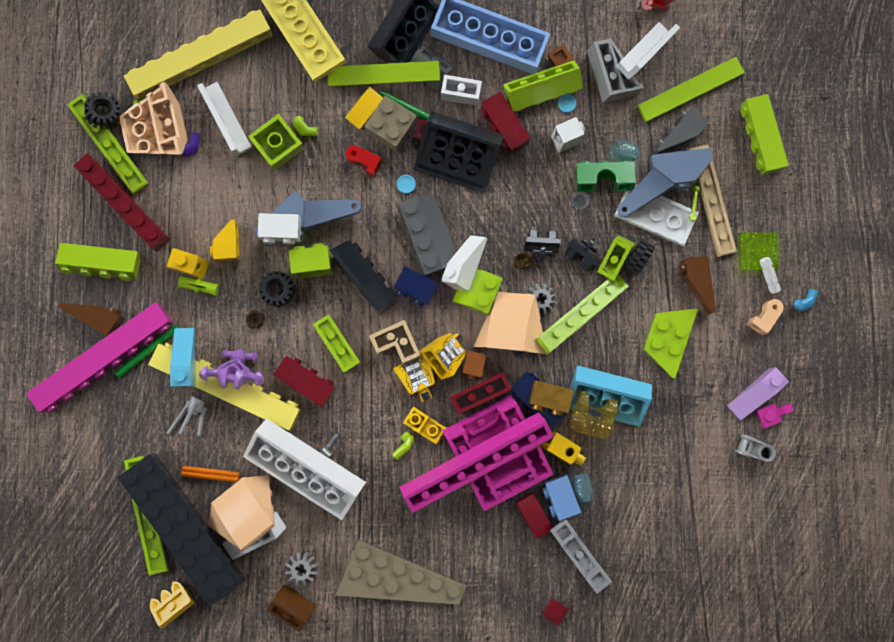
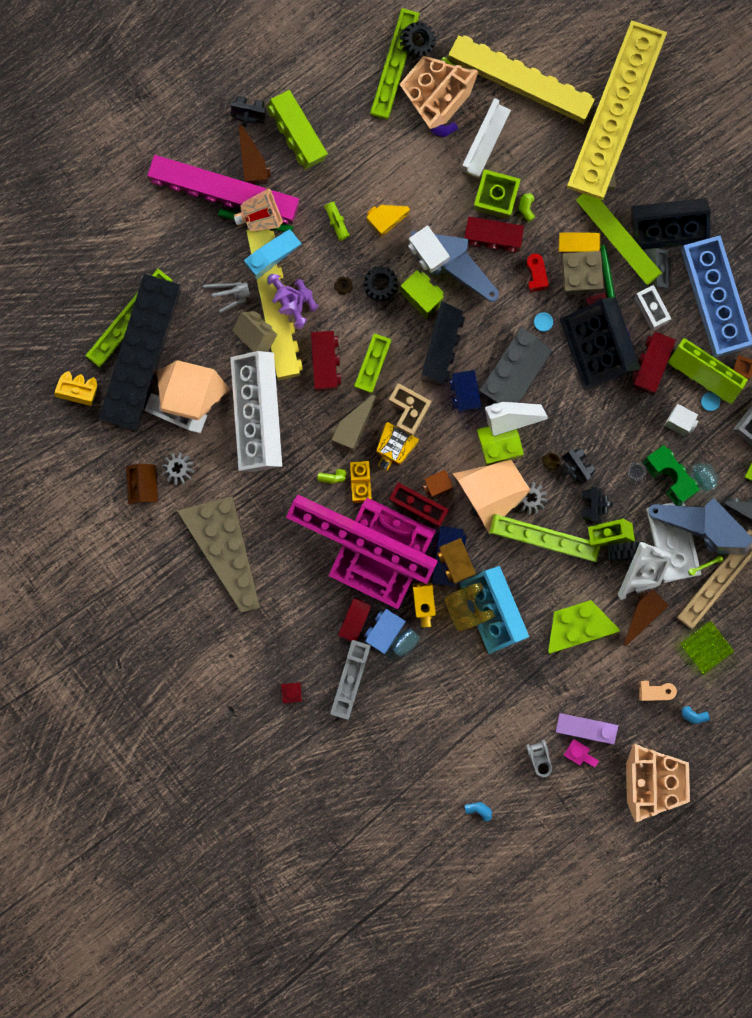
camera: 65 degrees right, 0 degrees up
dark red brick [73,153,171,252] -> none
yellow torso [167,248,210,280] -> none
orange axle [181,466,240,483] -> none
flat silver hand [320,434,339,458] -> none
yellow torso [419,333,466,380] -> none
white axle [759,257,781,294] -> none
none -> black hips [230,96,265,127]
none -> dark tan brick [232,311,278,352]
none -> light nougat torso [234,188,283,231]
none -> dark tan slope [330,395,376,454]
none -> dark azure arm [464,802,492,821]
none -> dark red brick [465,216,524,253]
none -> white wing [618,542,672,600]
none -> light nougat wedge [626,744,690,822]

